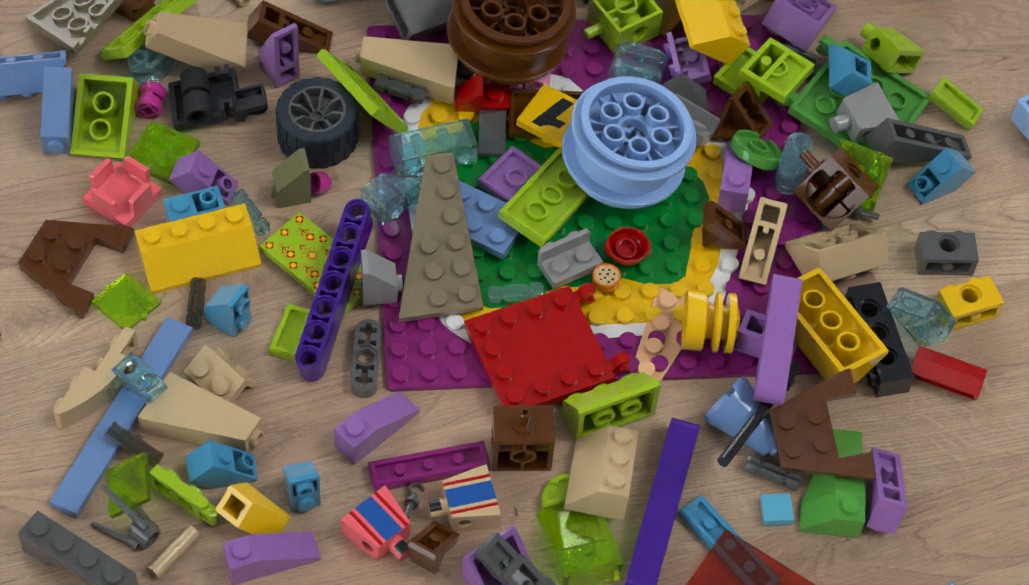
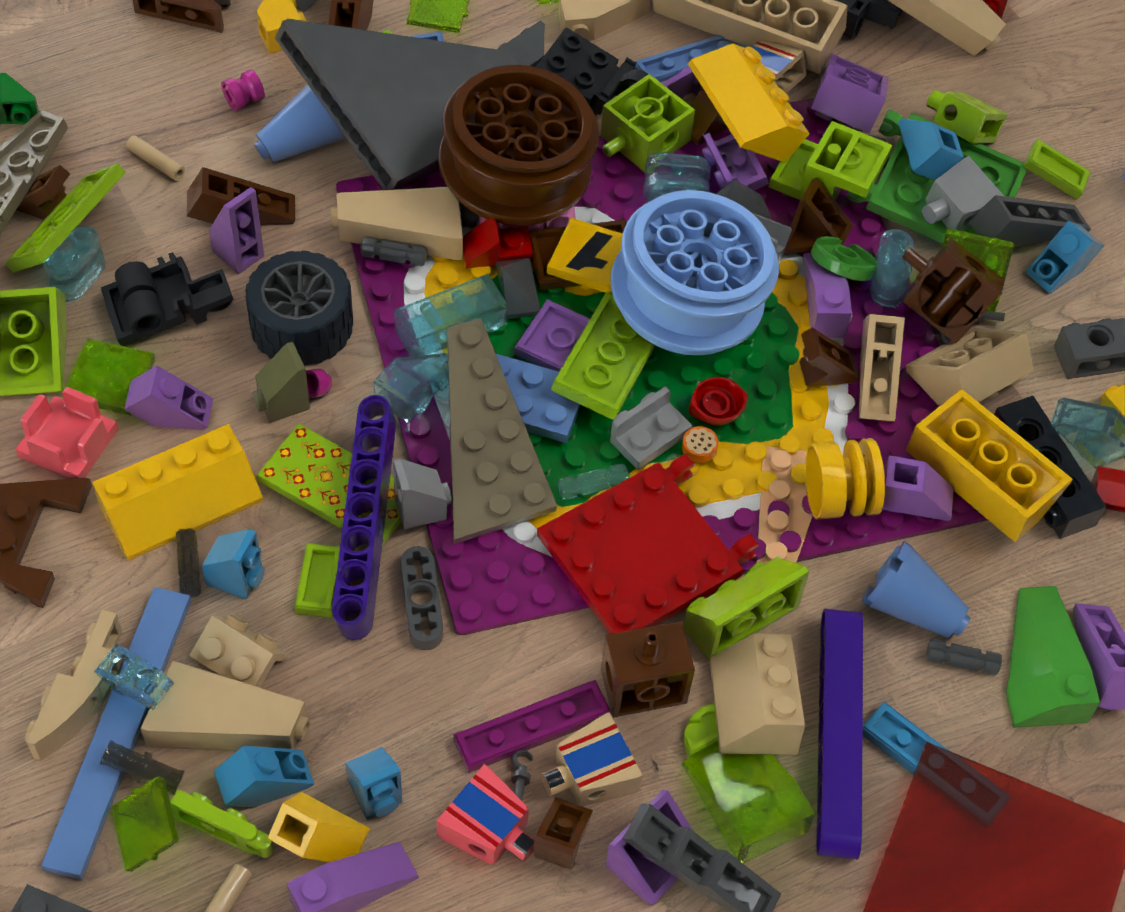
camera: 10 degrees left, 0 degrees up
dark grey plant [91,484,161,550] -> none
clear neon green piece [92,272,161,330] -> none
dark pink wheel [135,81,167,119] -> none
tan slope [144,11,248,75] -> none
dark azure slope [163,186,226,222] -> none
clear light blue axle [232,189,270,236] -> none
lime tile [316,49,409,136] -> none
medium lavender slope [334,391,419,465] -> none
black bar [717,361,802,467] -> none
medium lavender beam [753,274,802,406] -> none
medium azure tile [759,493,794,526] -> none
reddish brown wing [769,368,876,482] -> none

